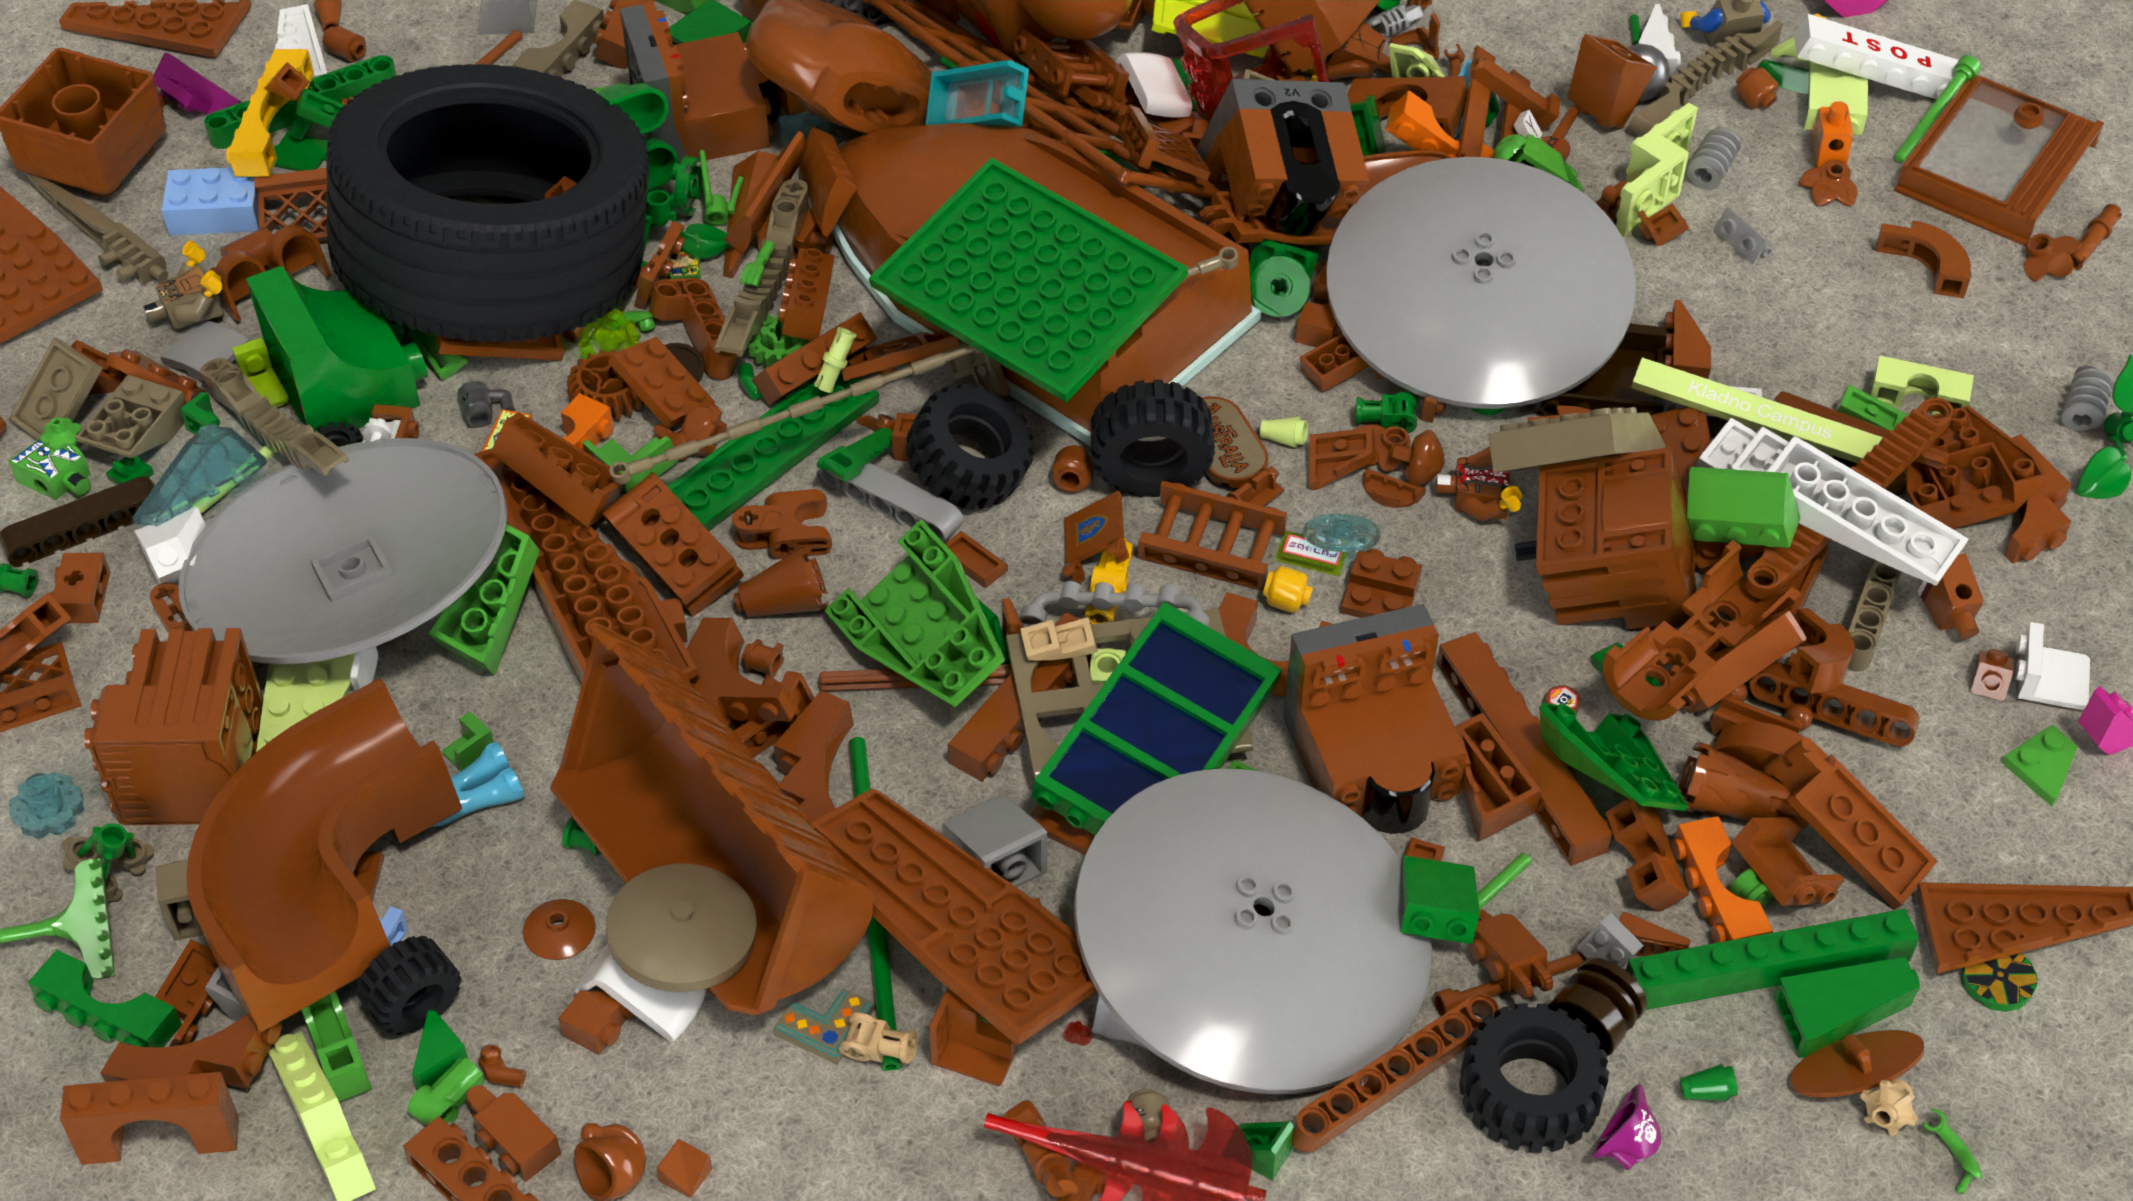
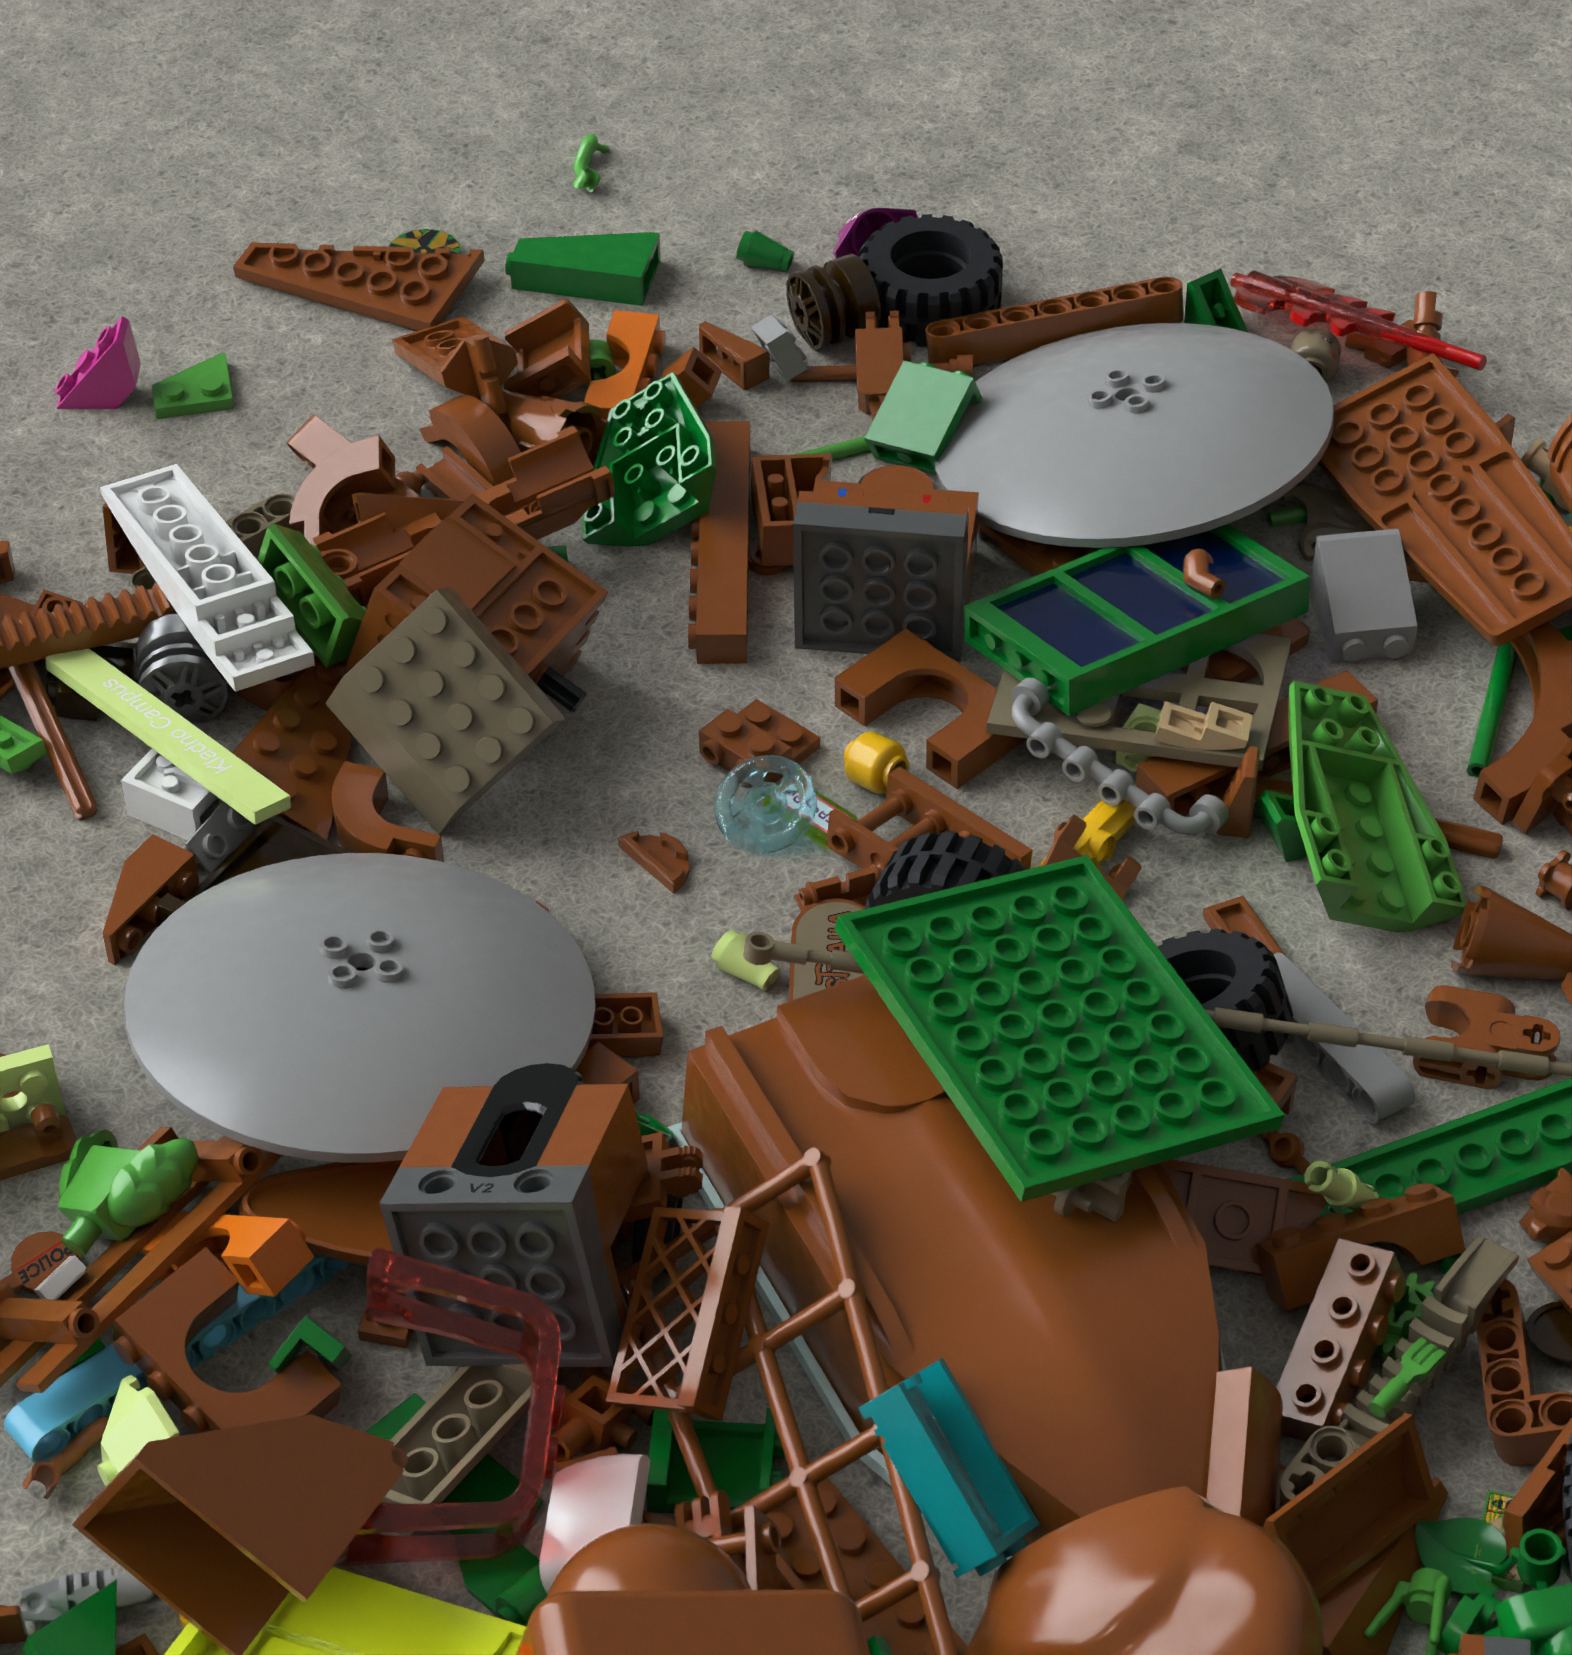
camera: 155 degrees left, 5 degrees down
green piece [817,427,893,482] -> none
dark orange wing [1309,428,1375,490] -> none
dark orange plate [1353,424,1411,472] -> none
green connector [1355,392,1417,433] -> none
dark orange piece [1389,430,1445,487] -> none
dark orange piece [1390,14,1440,60] -> none
torso [1436,446,1523,522] -> none
tile [1545,685,1580,714] -> none
green brick [1626,909,1919,1010] -> none
dark orange shield [1791,1030,1924,1097] -> none
tan rock [1859,1079,1919,1136] -> none
bracket [1971,649,2014,701] -> none
white bracket [2015,622,2090,710] -> none
none -> dark orange arm [1183,549,1225,599]

